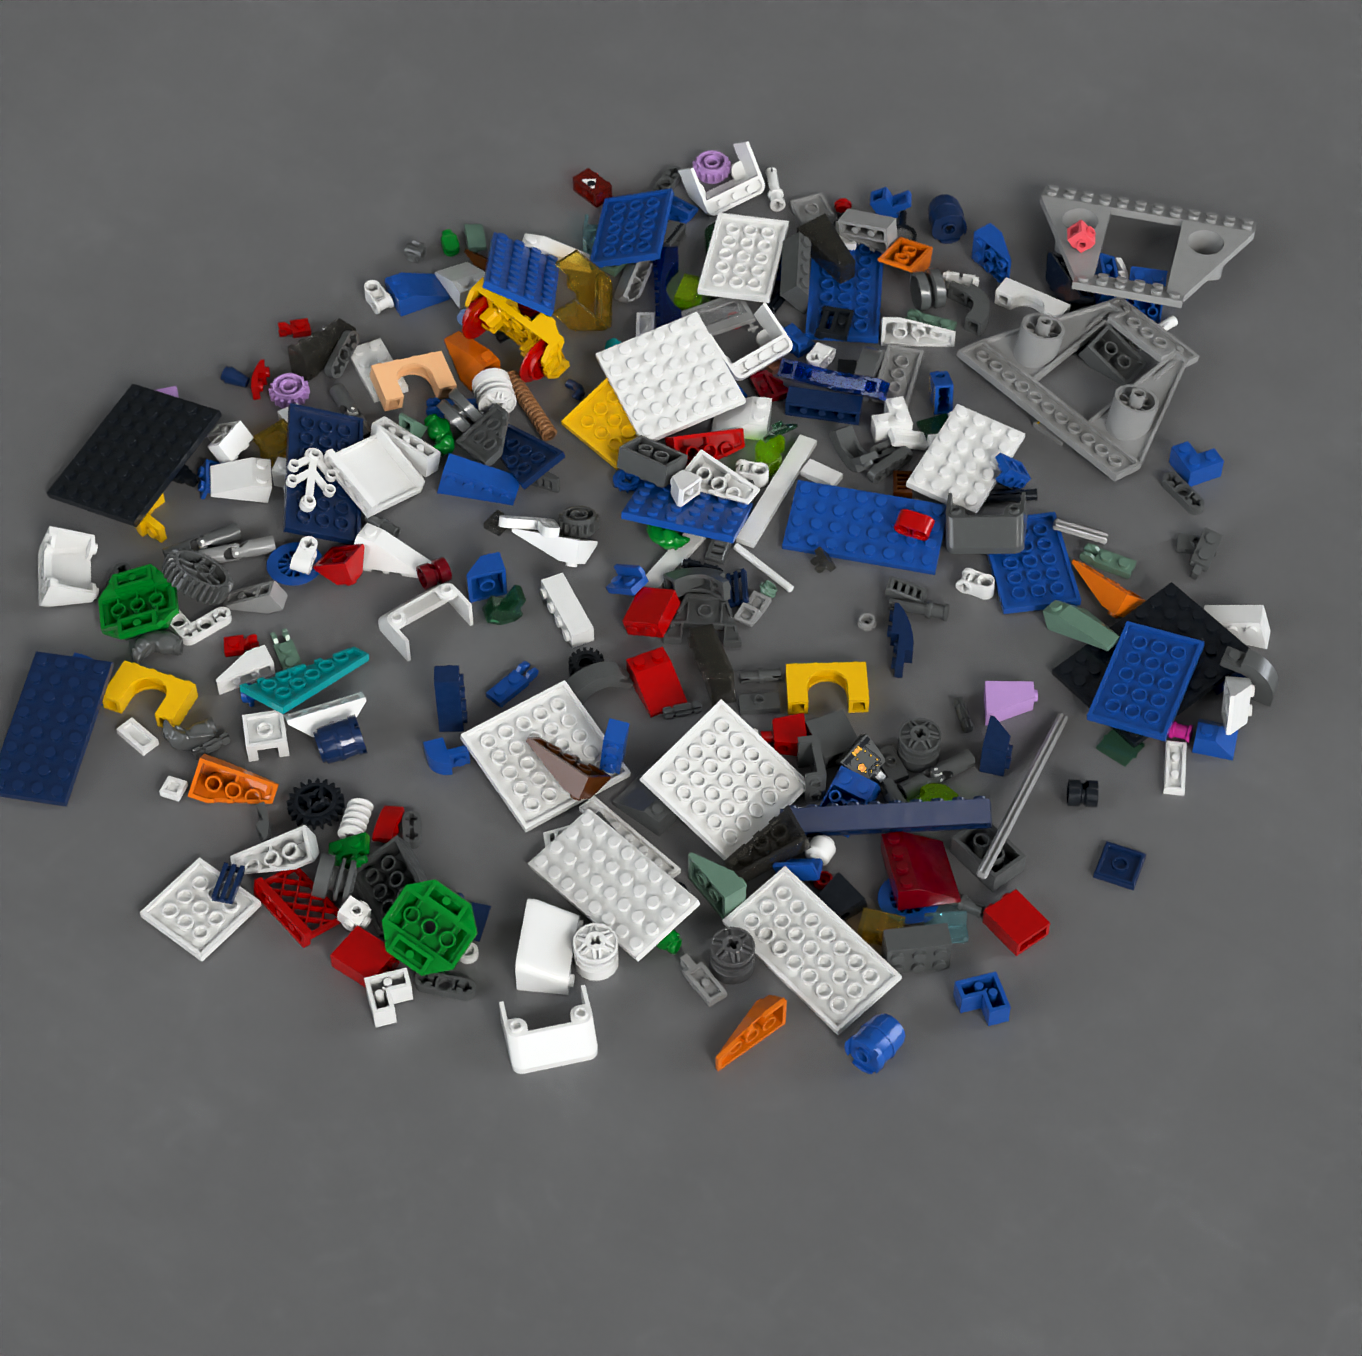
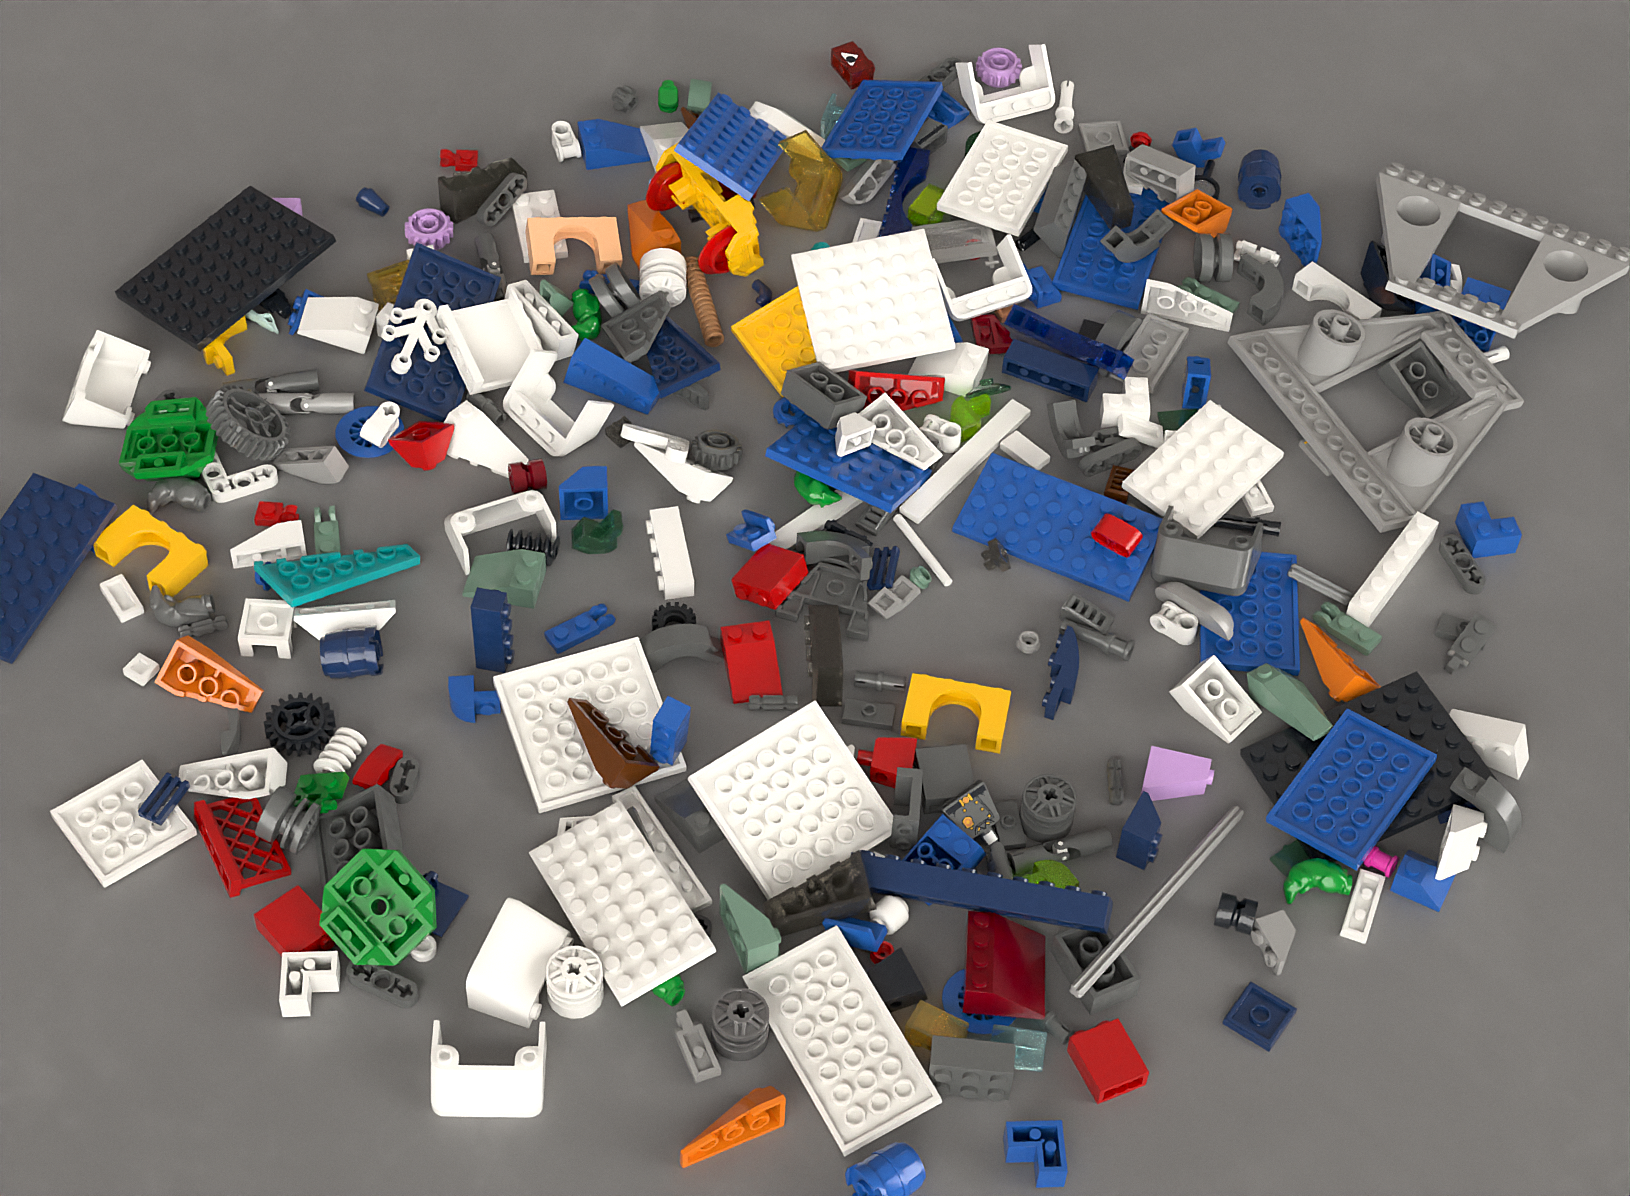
camera: 10 degrees right, 0 degrees up
white brick [207,420,254,464] -> none
red slope [251,359,270,400] -> none
white brick [337,896,372,931] -> none
white piece [806,342,836,376] -> none
black plate [814,306,854,341] -> none
blue bracket [995,453,1031,490] -> none
coral brick [1067,219,1096,253] -> none
none -> light aqua hand [245,310,279,334]
none -> sand green slope [462,549,546,609]
none -> white windscreen [503,349,614,457]
none -> black piece [506,528,560,566]
none -> dark grey arch [1100,209,1174,263]
none -> light grey brick [1155,581,1234,641]
none -> white slope [1169,655,1262,743]
none -> light grey slope [1251,909,1296,976]
none -> green animal [1283,858,1353,904]
none -> white brick [1346,511,1439,628]

